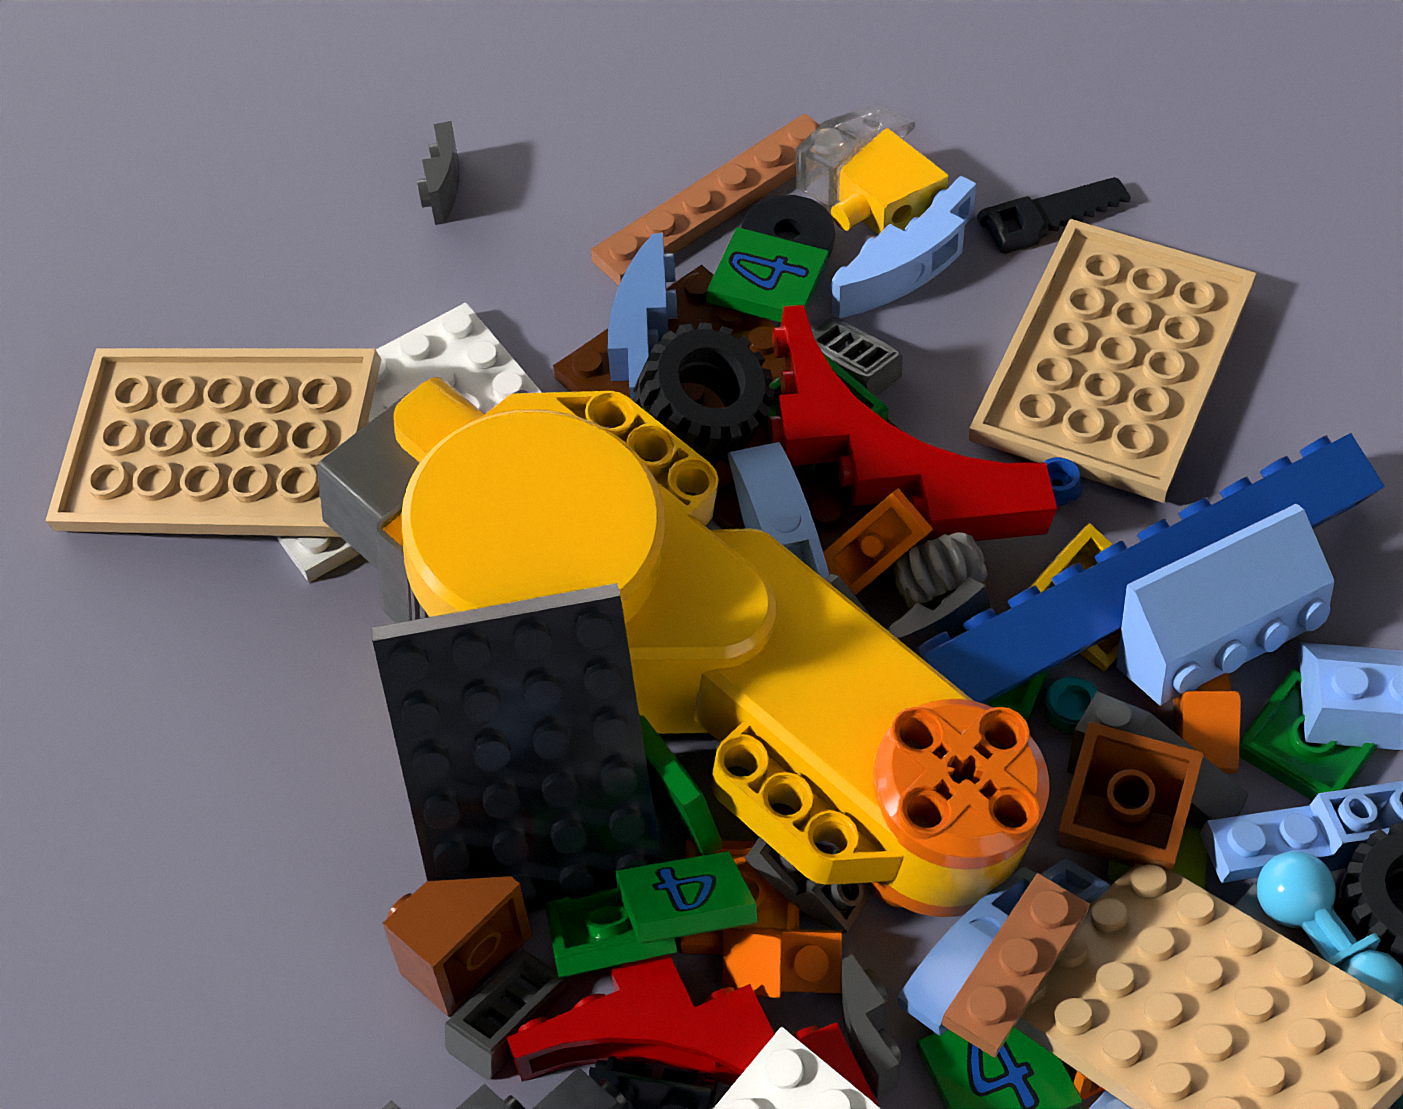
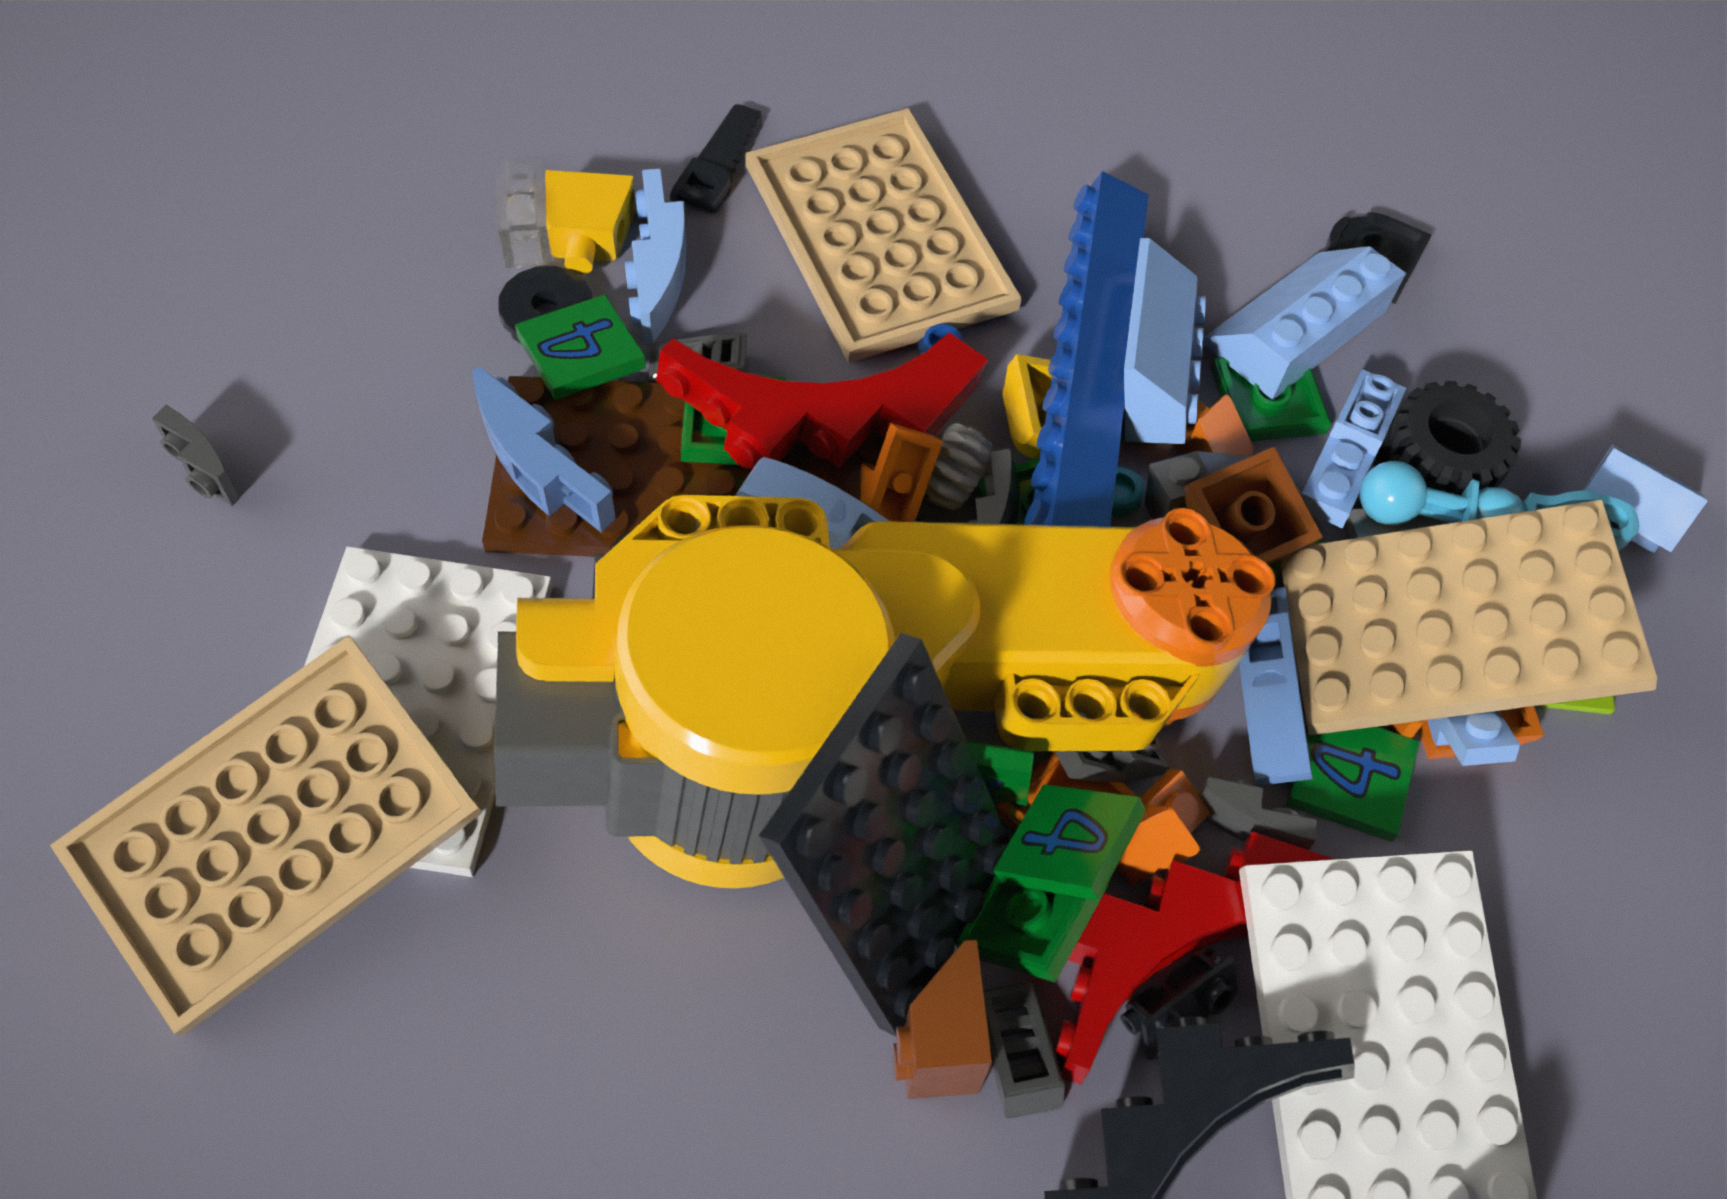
camera: 55 degrees left, 5 degrees up
nougat plate [591,113,835,285] -> none
black tyre [632,322,774,467] -> none
nougat plate [941,873,1090,1058] -> none

